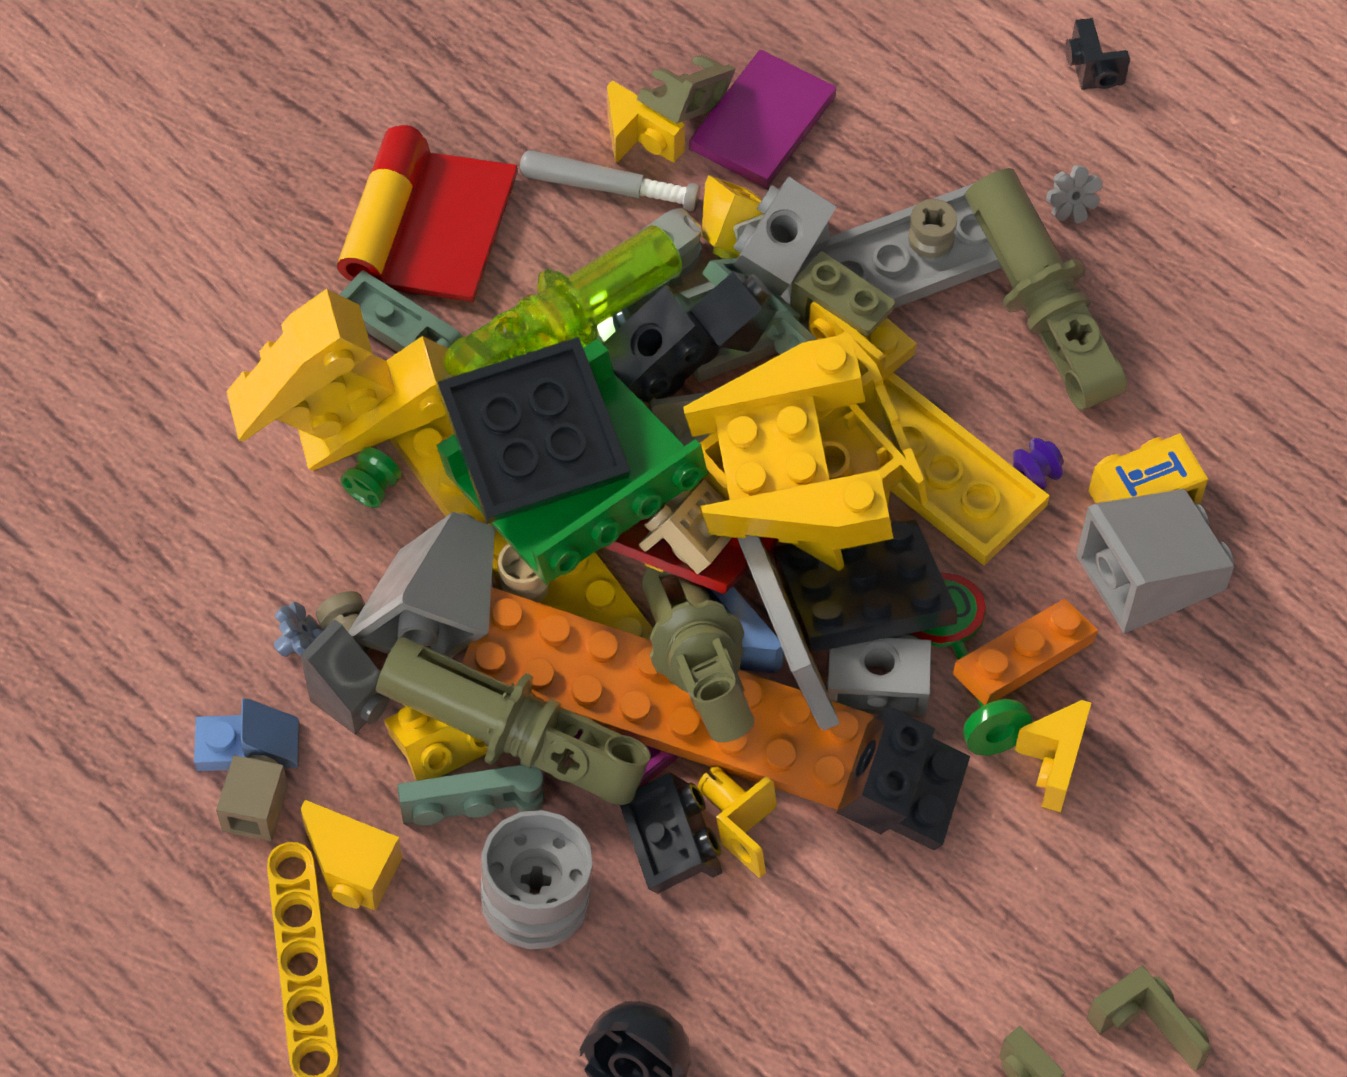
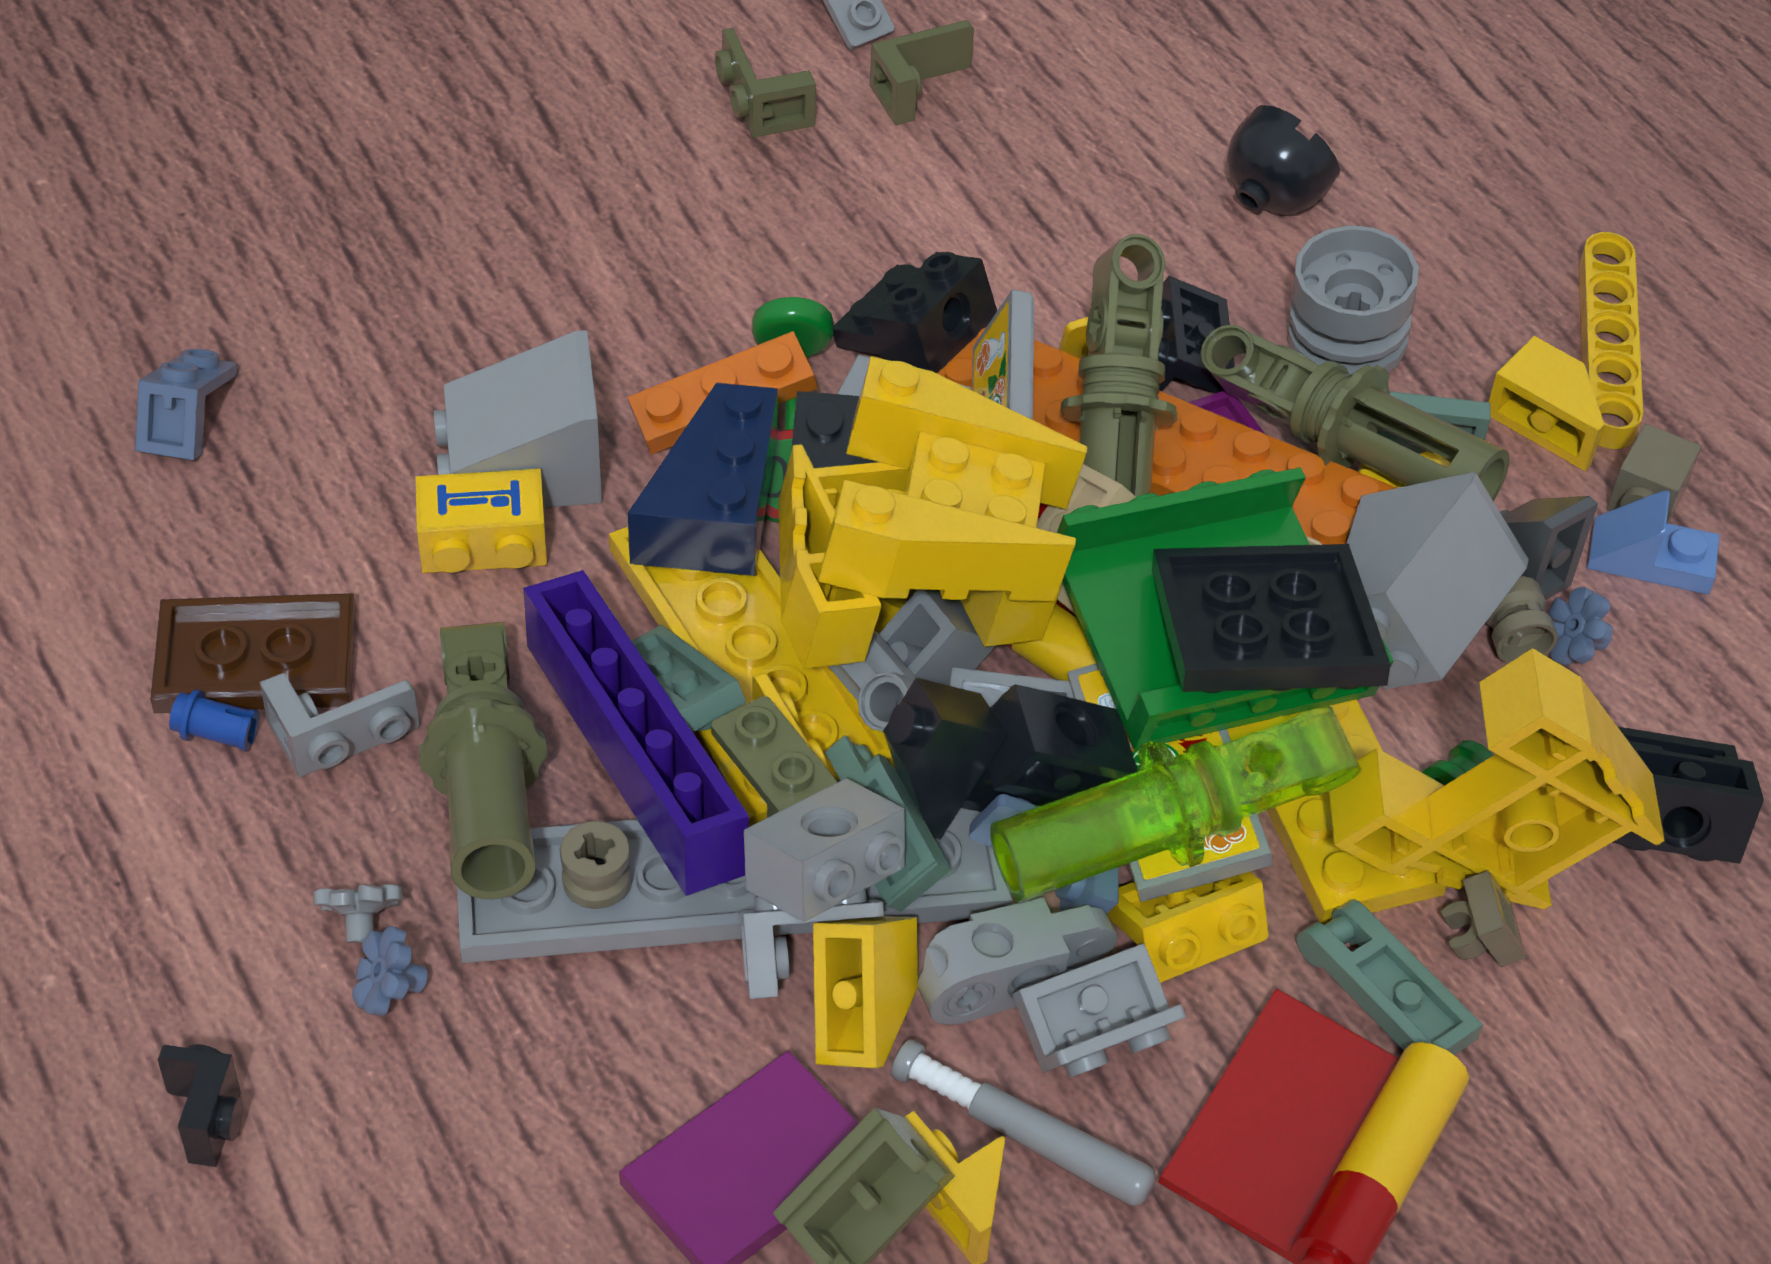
camera: 165 degrees left, 10 degrees down
dark purple wheel [1013,438,1064,490] -> none
yellow slope [1015,700,1091,813] -> none
none -> reddish brown tile [150,593,356,713]
none -> blue pin [169,689,260,752]
none -> light grey bracket [260,673,419,778]
none -> sand blue plant [352,926,428,1016]
none -> dark purple brick [523,570,749,896]
none -> dark blue wedge [627,383,778,576]
none -> sand green plate [631,625,747,732]
none -> light grey bracket [1012,944,1187,1078]
none -> black brick [1612,726,1764,864]

